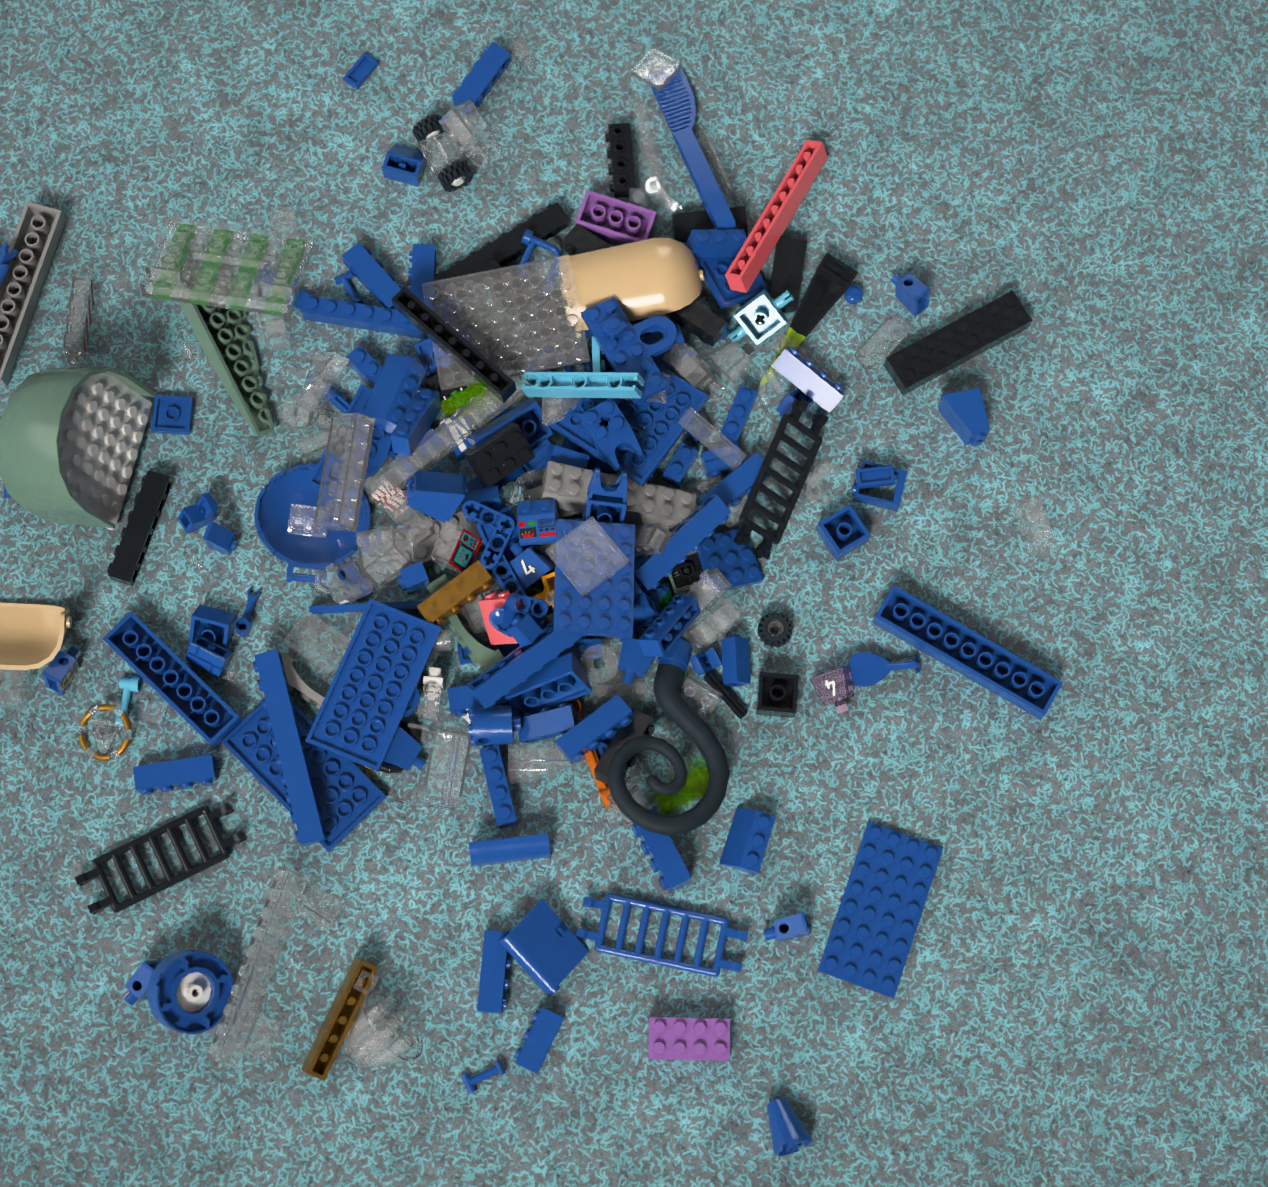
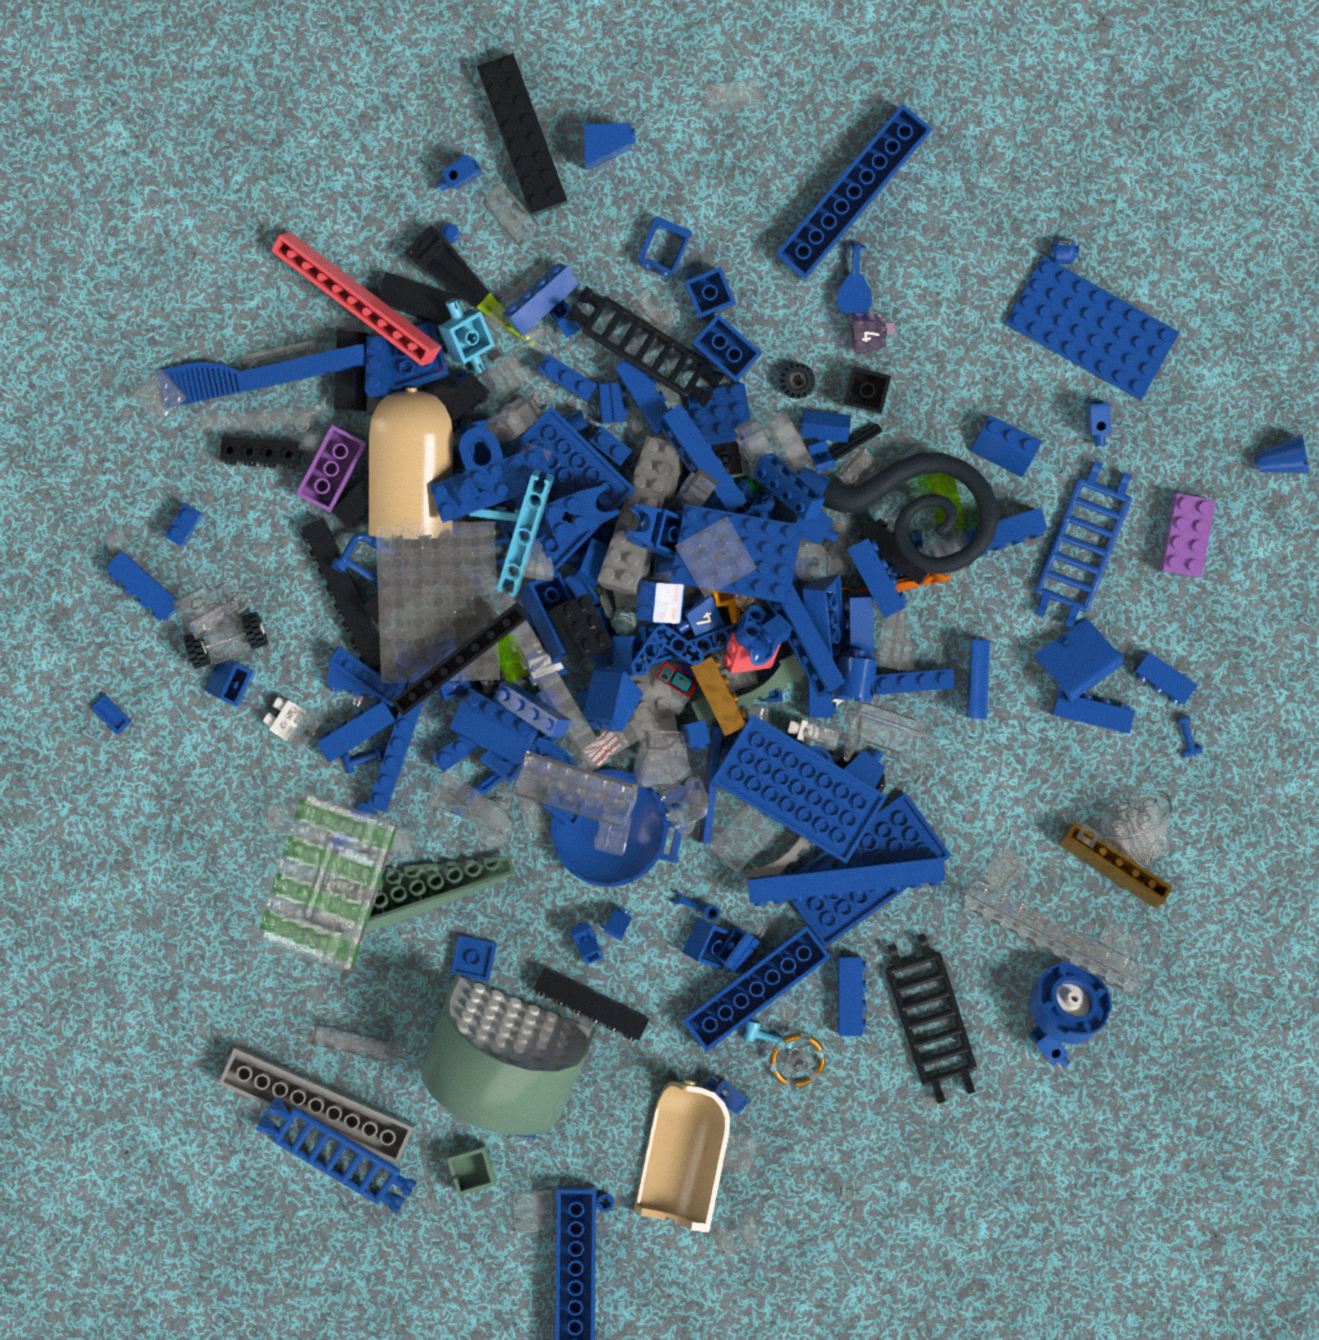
camera: 75 degrees left, 15 degrees up
clear tile [678,407,746,470] -> none
blue tile [855,465,896,489] -> none
none -> blue brick [164,503,204,547]
none -> clear hips [263,697,324,752]
none -> blue tile [327,646,403,707]
none -> blue brick [692,314,762,384]
none -> blue bush [911,531,923,549]
none -> blue head [1051,238,1079,264]

